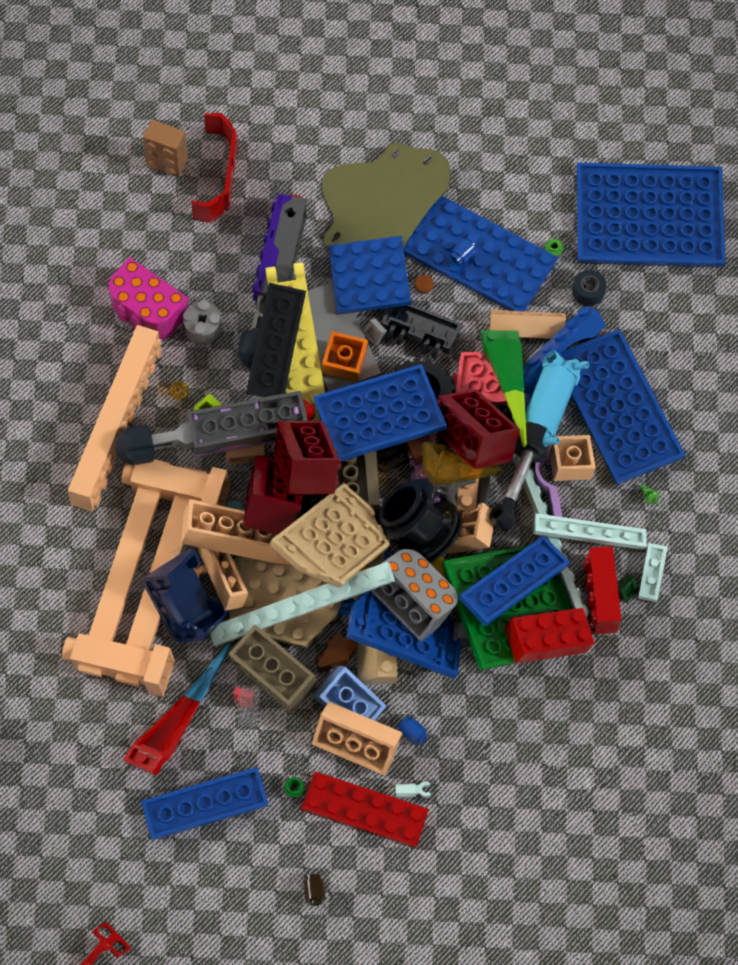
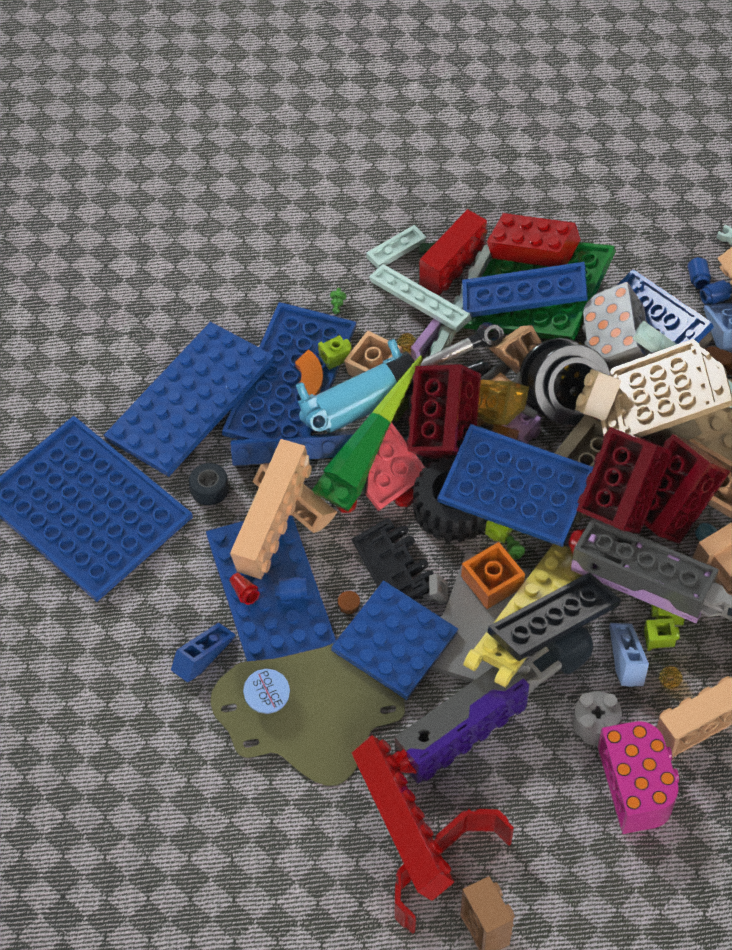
camera: 135 degrees left, 10 degrees down
bright green plate [545,239,563,256] -> none
none -> blue plate [104,322,275,477]
none -> blue slope [171,622,236,682]
none -> red cone [229,573,260,605]
none -> light nougat brick [230,439,312,580]
none -> light blue piece [243,669,290,714]
none -> orange tile [295,349,323,395]
none -> lime brick [318,335,352,370]
none -> red brick [352,735,454,901]
none -> clear yellow plate [397,333,416,353]
none -> tan brick [575,369,622,421]
none -> light blue slope [609,623,649,687]
none -> blue brick [700,280,732,305]

